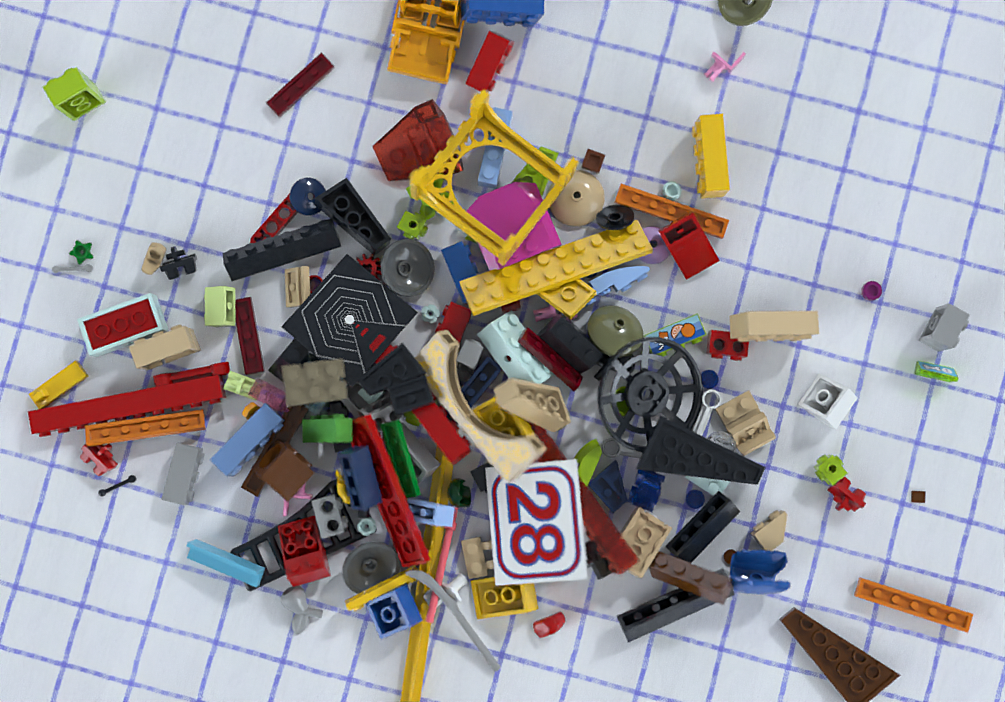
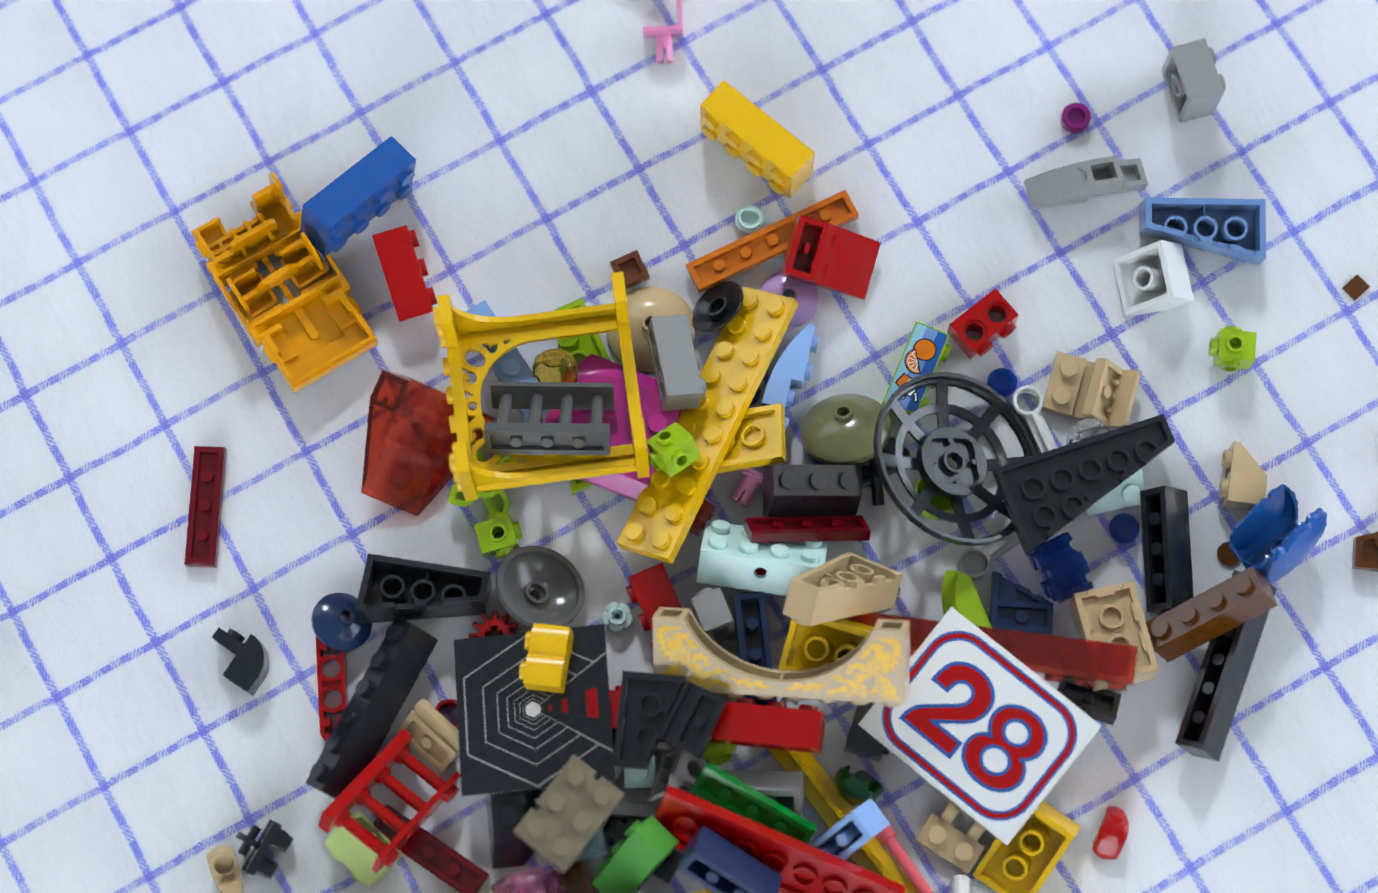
camera: 45 degrees left, 10 degrees down
blue brick [441,241,479,305] -> none
tan brick [729,311,819,342] -> none
red hips [827,477,866,512] -> none
slope [914,361,959,383] -> none
none -> black brick [212,628,269,696]
none -> red fence [318,729,461,874]
none -> dark grey fence [484,382,615,455]
none -> yellow brick [519,623,574,693]
none -> clear yellow hair [532,348,579,383]
none -> light grey brick [647,315,706,411]
none -> lime brick [647,422,701,477]
none -> light grey slope [1024,156,1148,209]
none -> medium blue wedge [1139,197,1266,265]

